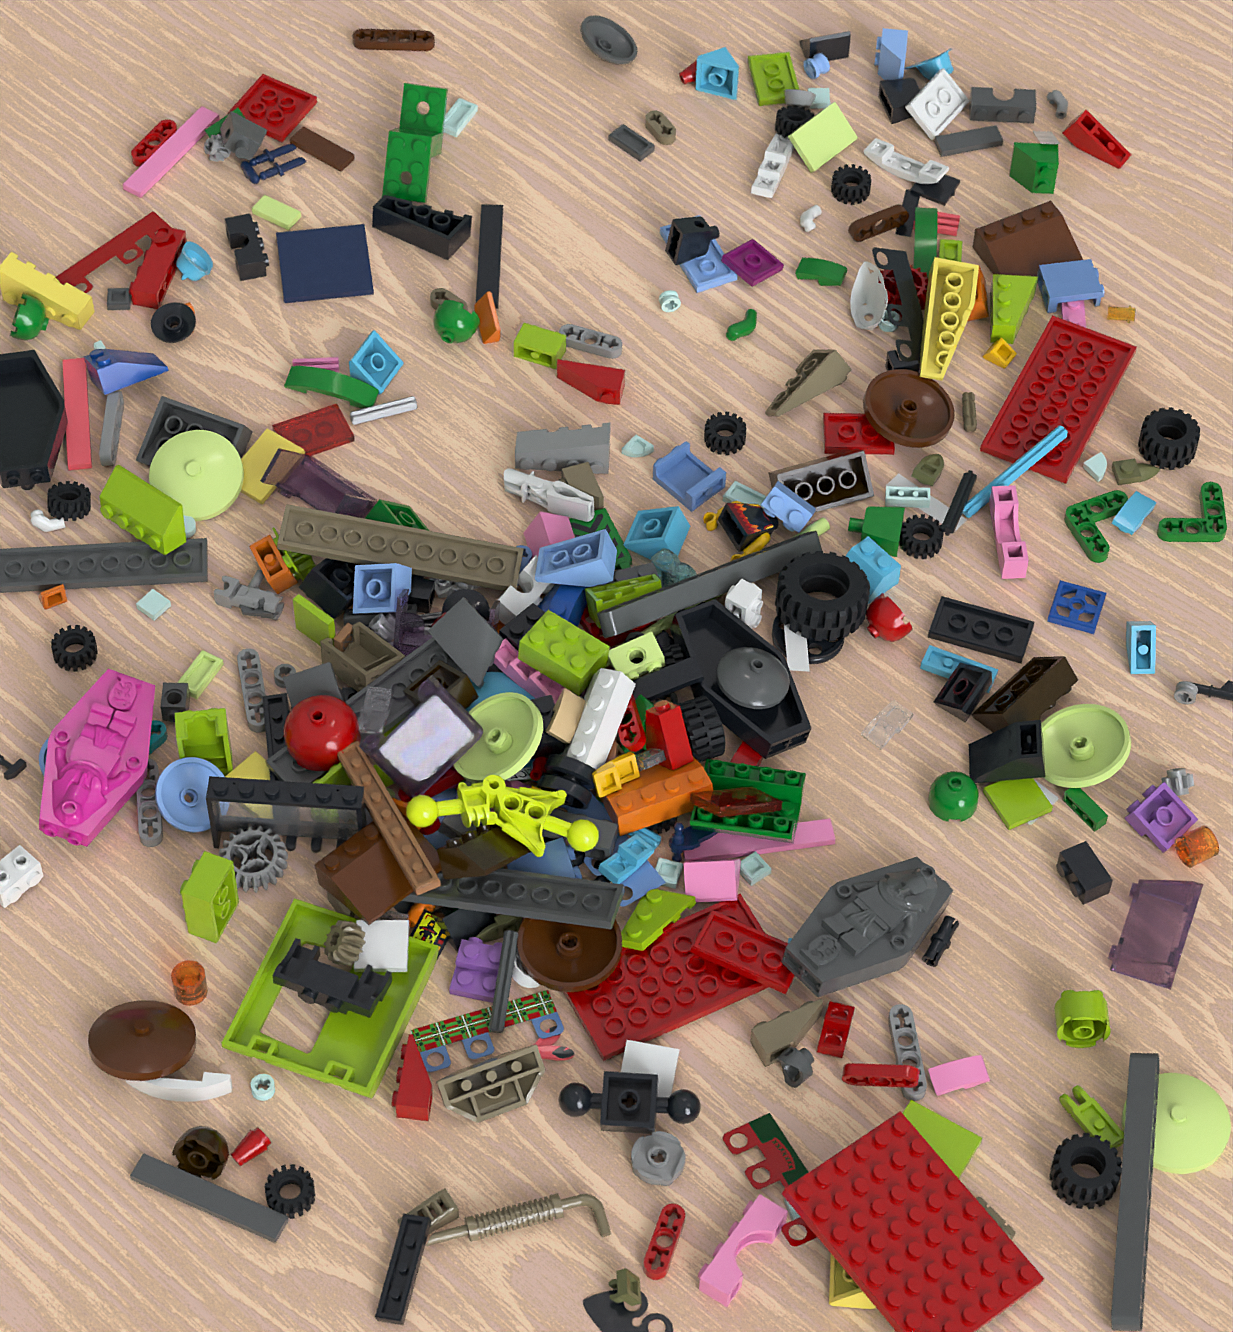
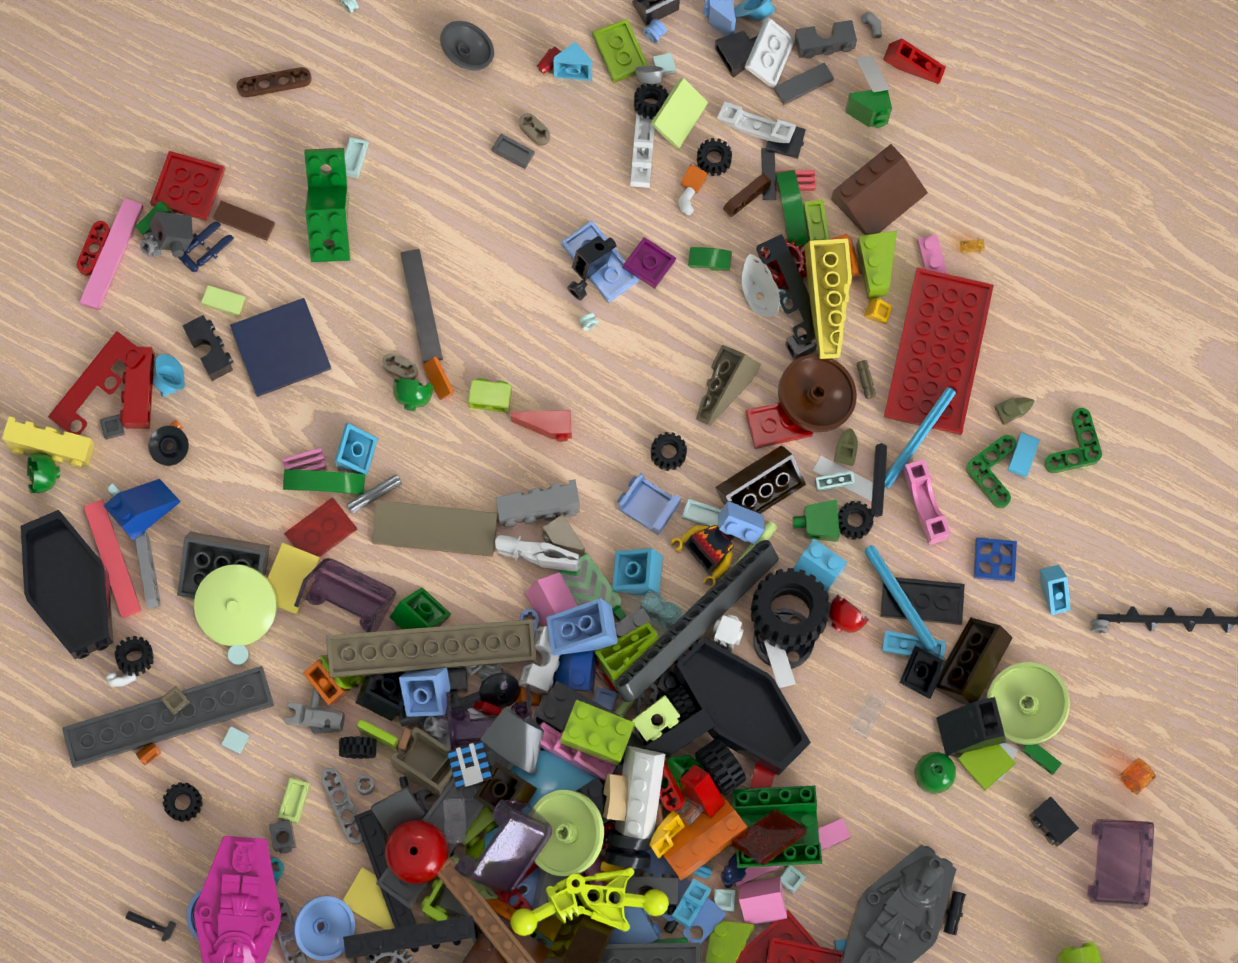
camera: 15 degrees left, 20 degrees up
lime slope [99,465,186,555] -> none
lime piece [175,708,233,776] -> none
black wedge [372,195,472,260] -> none
light grey beam [559,324,622,359] -> none
light aqua tile [621,435,654,457] -> none
dark grey dish [716,647,790,709] -> none
green arm [726,309,757,341] -> none
medium blue panel [1037,259,1105,313] -> none
light aqua tile [1083,452,1107,482] -> none
medium lavender plate [1125,782,1198,853] -> none
black tyre [1138,407,1200,470] -> none
light grey gear [1161,768,1194,796] -> none
none -> dark tan tile [161,686,190,715]
none -> black tyre [339,736,377,759]
none -> dark tan arch [372,500,498,557]
none -> sticker [447,740,492,789]
none -> black tile [567,280,588,301]
none -> orange slope [680,164,707,194]
none -> medium azure axle [865,545,937,651]

